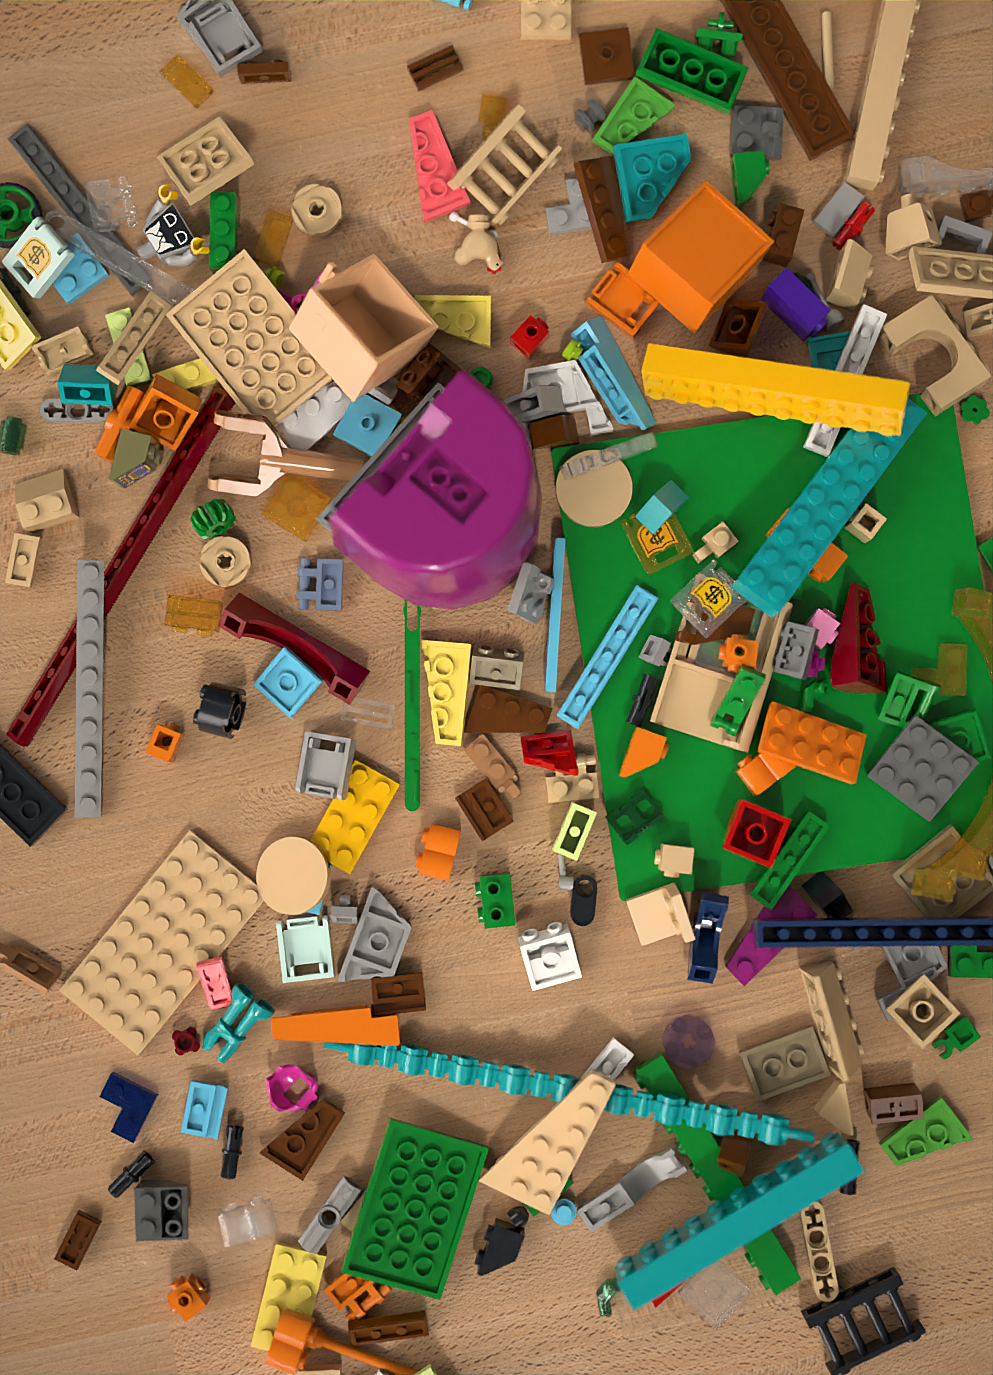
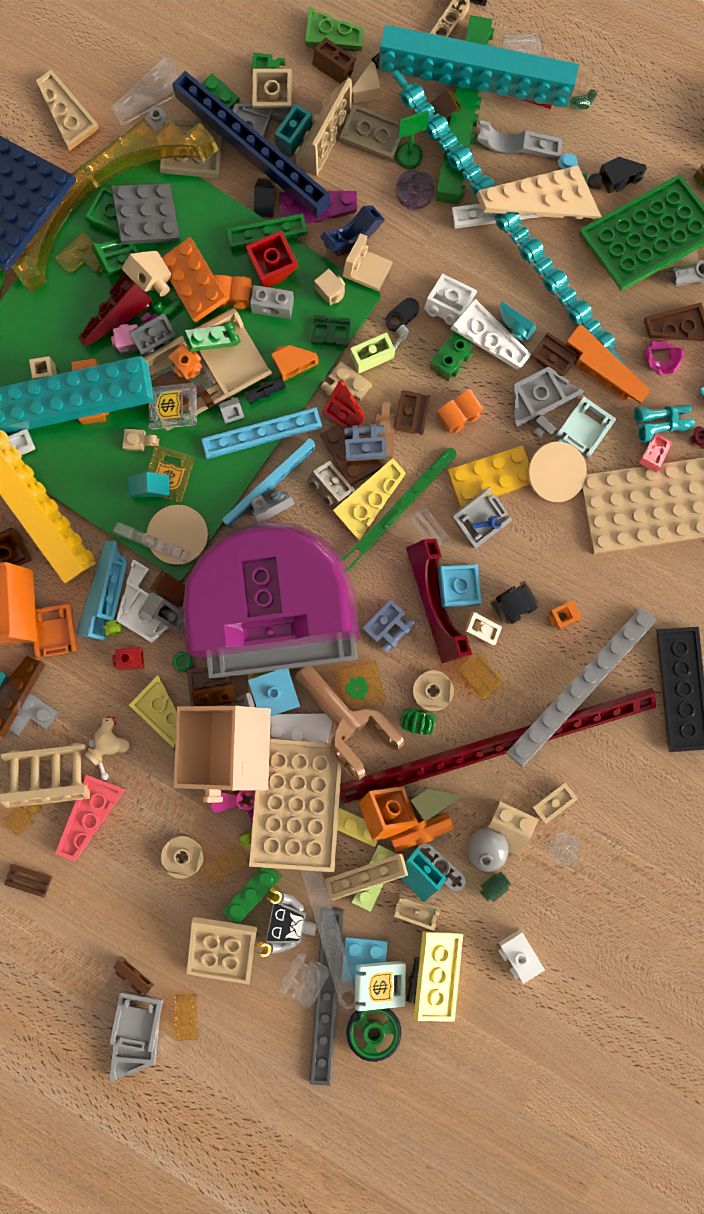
camera: 140 degrees left, 5 degrees down
none -> tan torso [122,251,171,296]
none -> light grey brick [250,285,294,319]
none -> teal brick [274,104,312,156]
none -> sand blue plate [344,424,387,461]
none -> green plant [345,677,369,700]
none -> green piece [396,110,429,169]
none -> white wing [450,299,531,370]
none -> slope [464,612,502,646]
none -> light grey cylinder [466,828,509,872]
none -> blue hand [472,516,502,529]
none -> teal slope [500,301,537,342]

